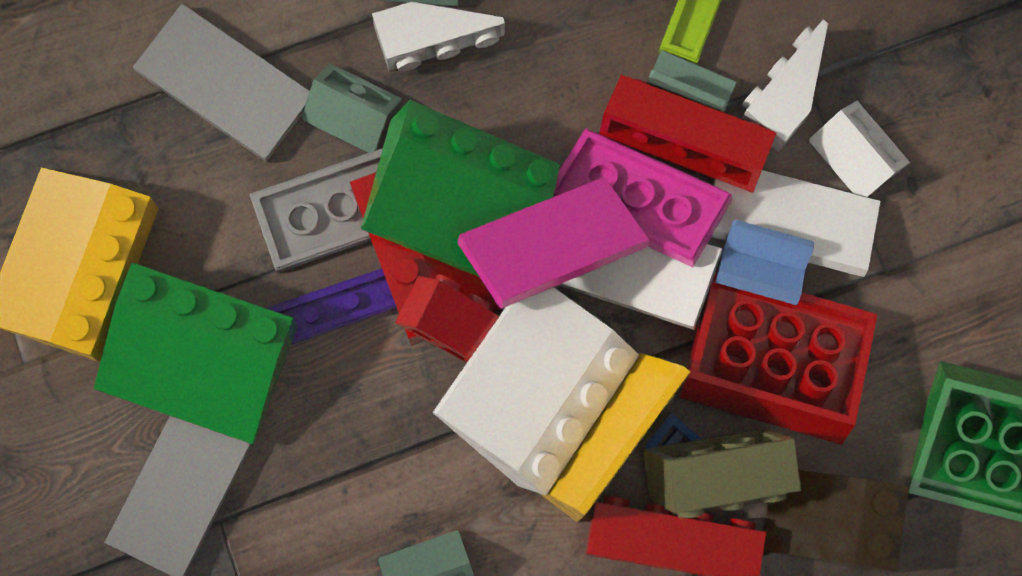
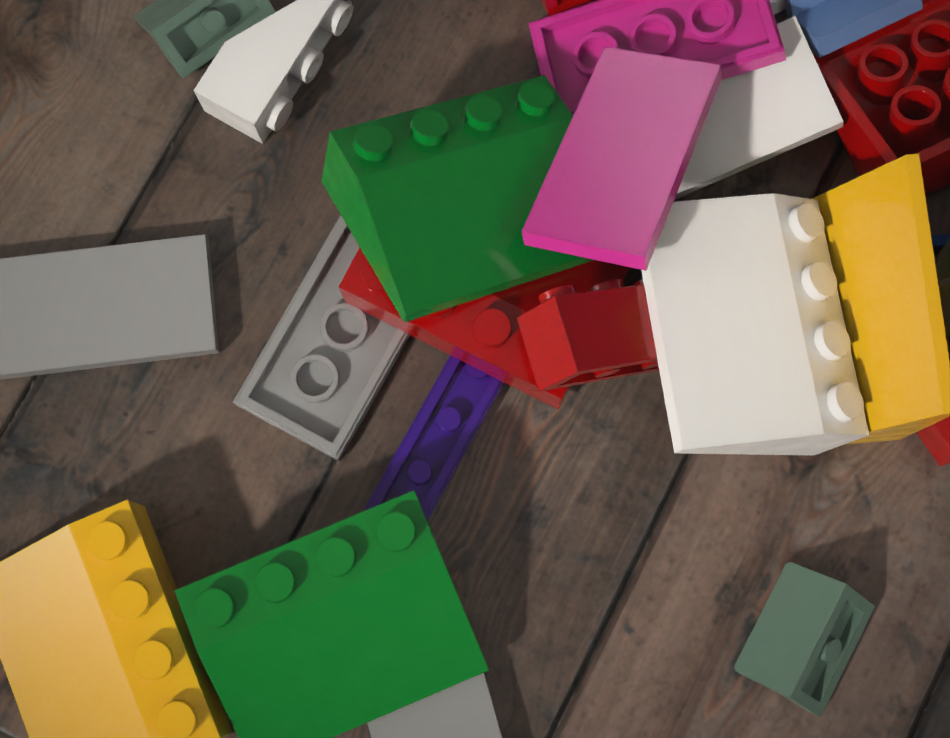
camera: 35 degrees left, 0 degrees up
sand green panel [302,63,402,153] -> none

